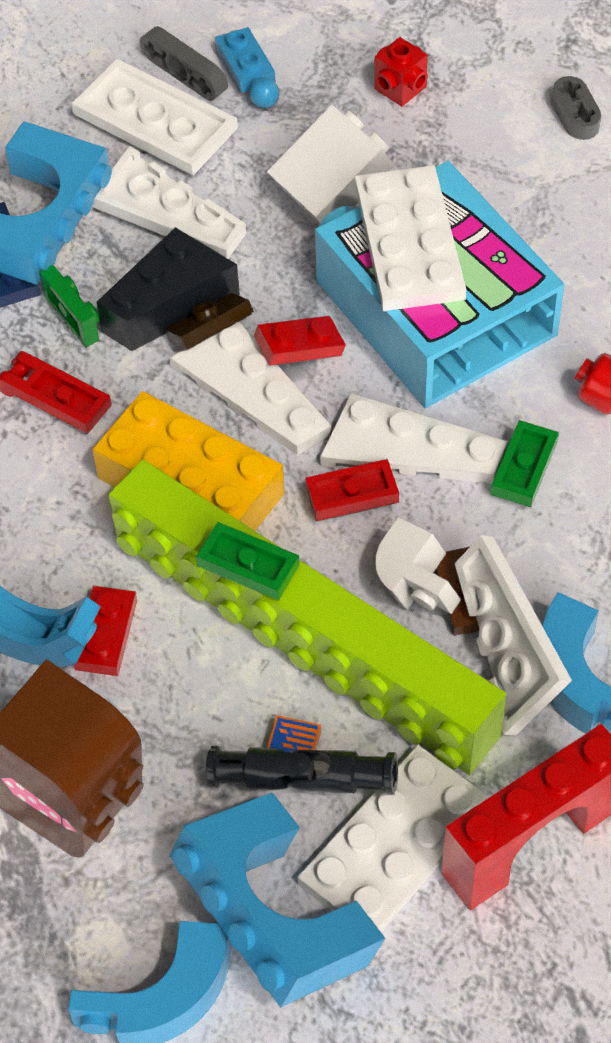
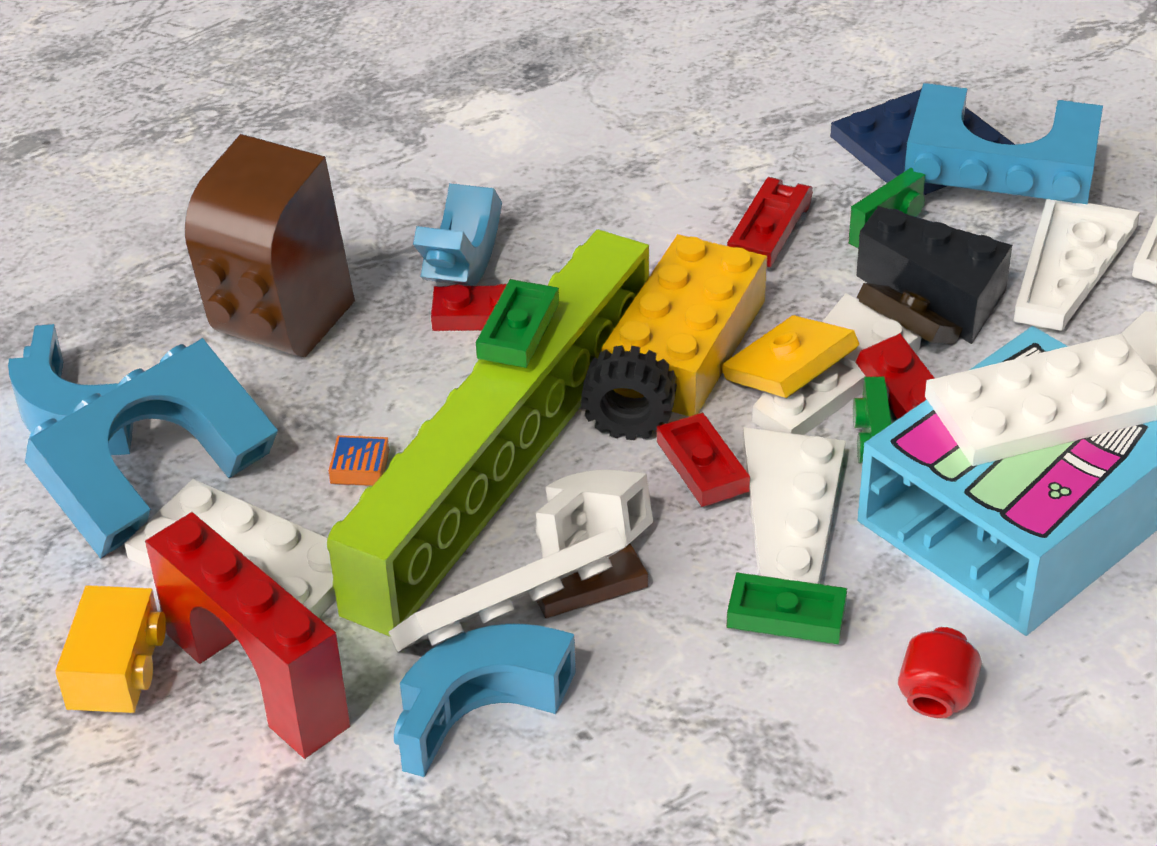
camera: 80 degrees right, 15 degrees down
black piece [206,746,398,795] -> none
none -> yellow brick [55,585,166,713]
none -> black tyre [581,345,677,440]
none -> yellow plate [720,315,860,398]
none -> green plate [853,377,891,464]

